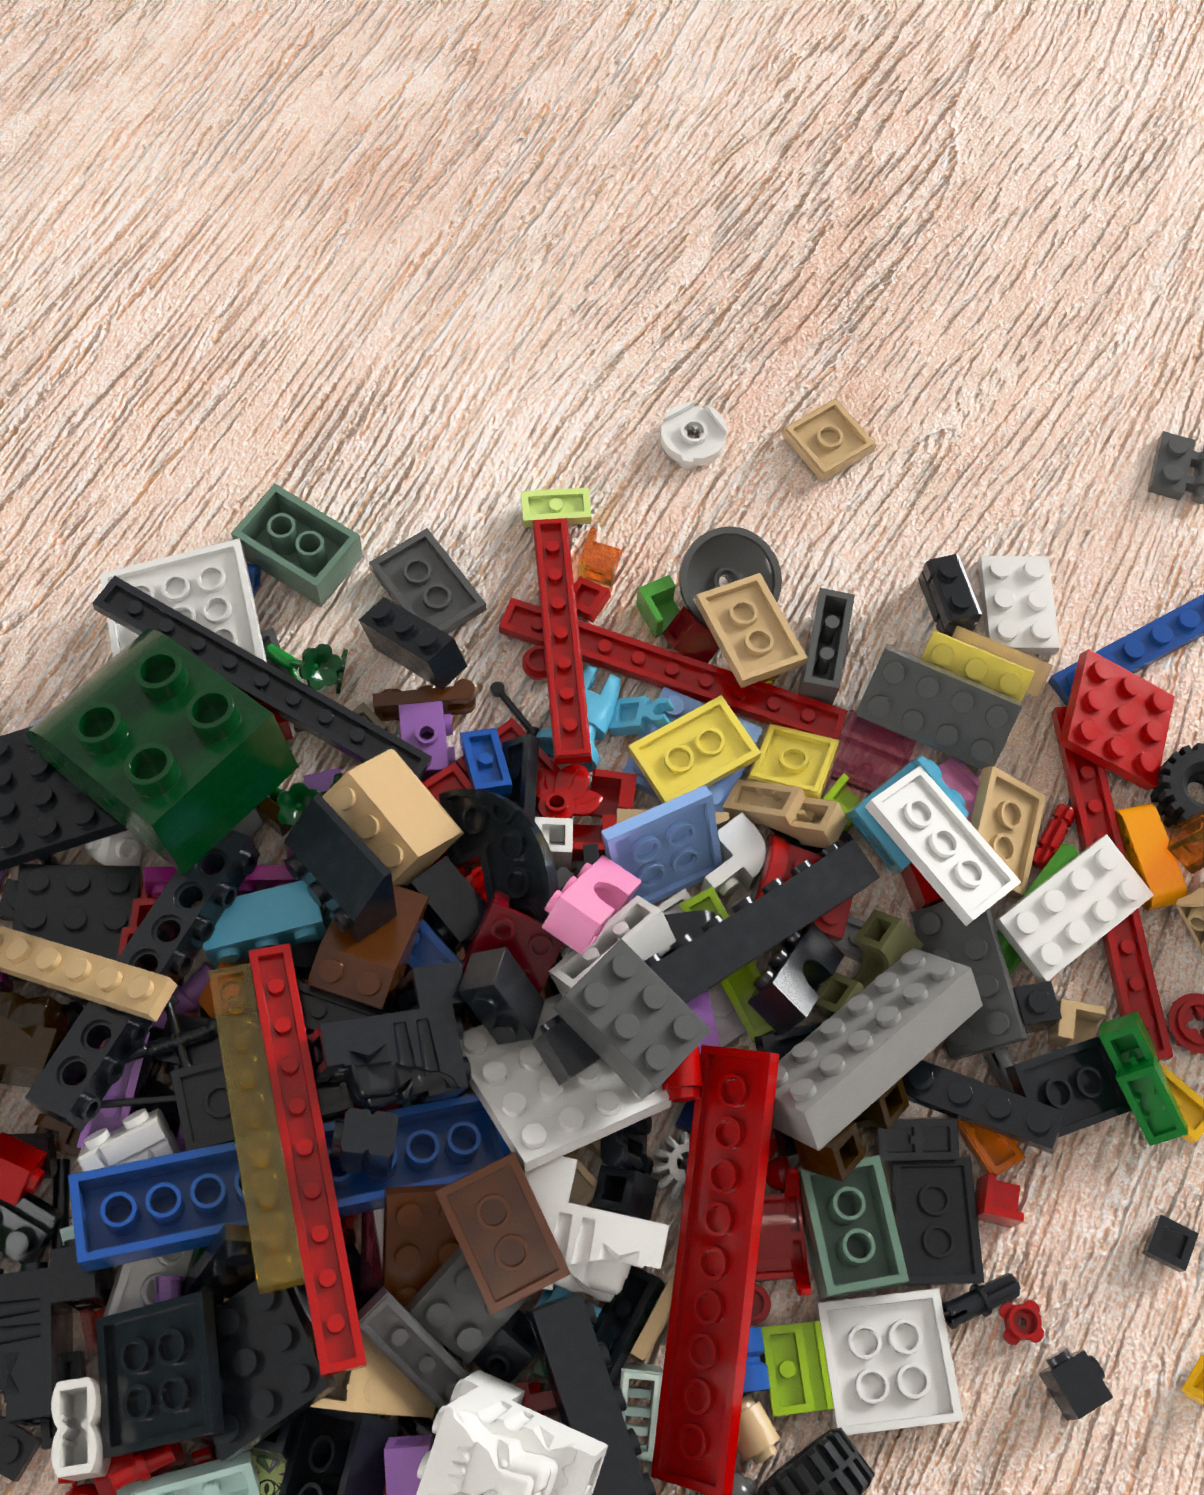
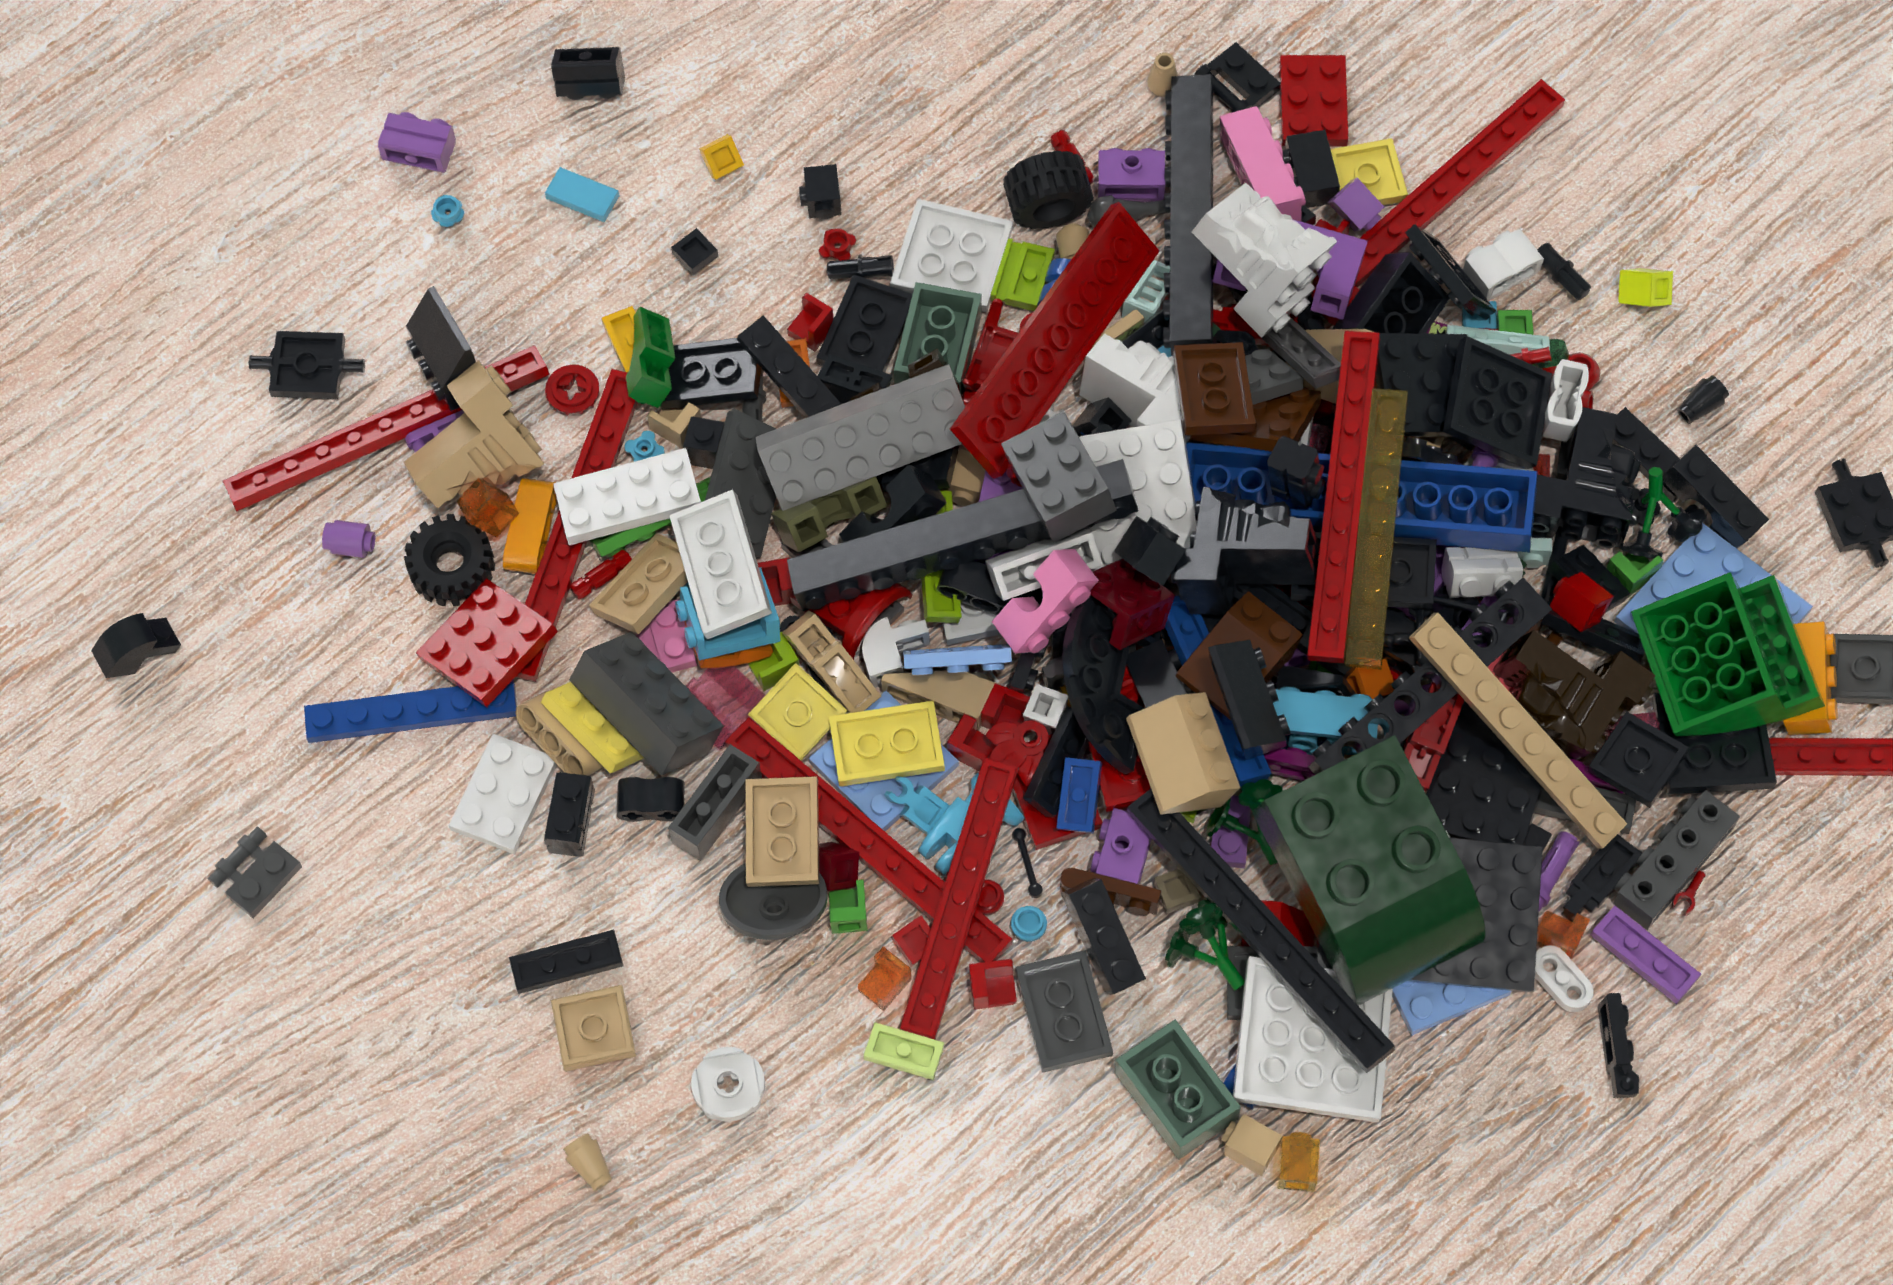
camera: 150 degrees left, 0 degrees up
none -> black tile [509,929,623,994]
none -> tan cone [563,1133,613,1191]
none -> black axle [616,777,685,822]
none -> medium azure plate [624,431,665,462]
none -> red panel [757,557,794,606]
none -> red panel [969,959,1017,1010]
none -> medium azure plate [1011,906,1047,942]
none -> tan brick [1222,1114,1282,1176]
none -> clear yellow brick [1277,1132,1320,1192]

